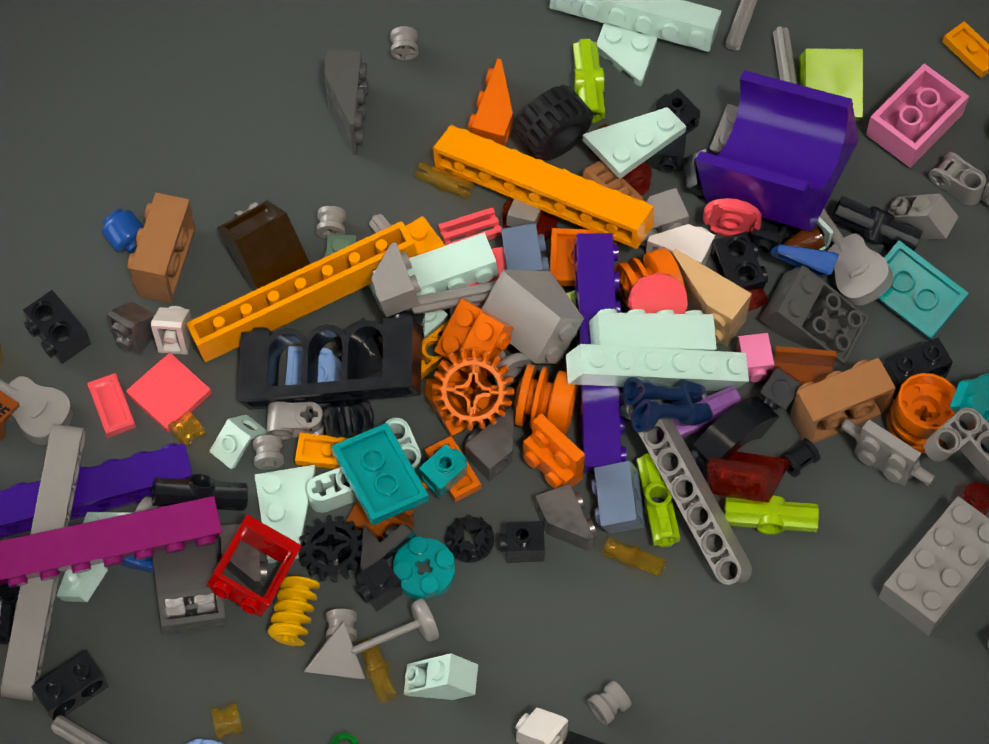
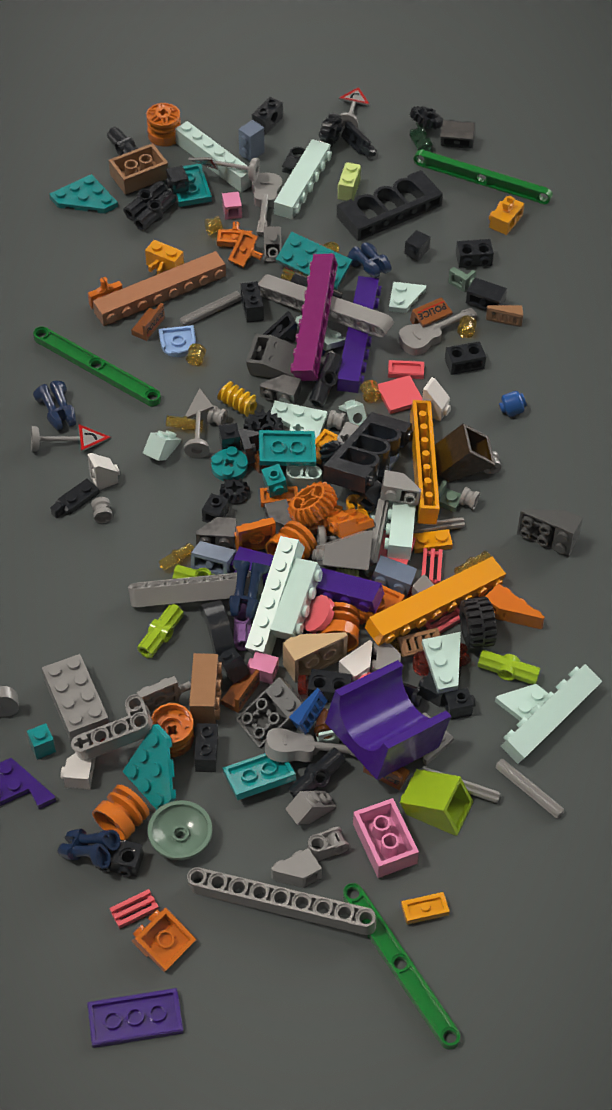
camera: 115 degrees right, 10 degrees down
flat silver slope [107,301,155,355] -> none
medium nougat brick [127,192,196,303] -> none
red window [206,514,302,617] -> none
light grey wheel [390,26,419,61] -> none
clear red bracket [707,451,789,503] -> none
black bush [779,438,821,477] -> none
none -> black slope [263,311,298,341]

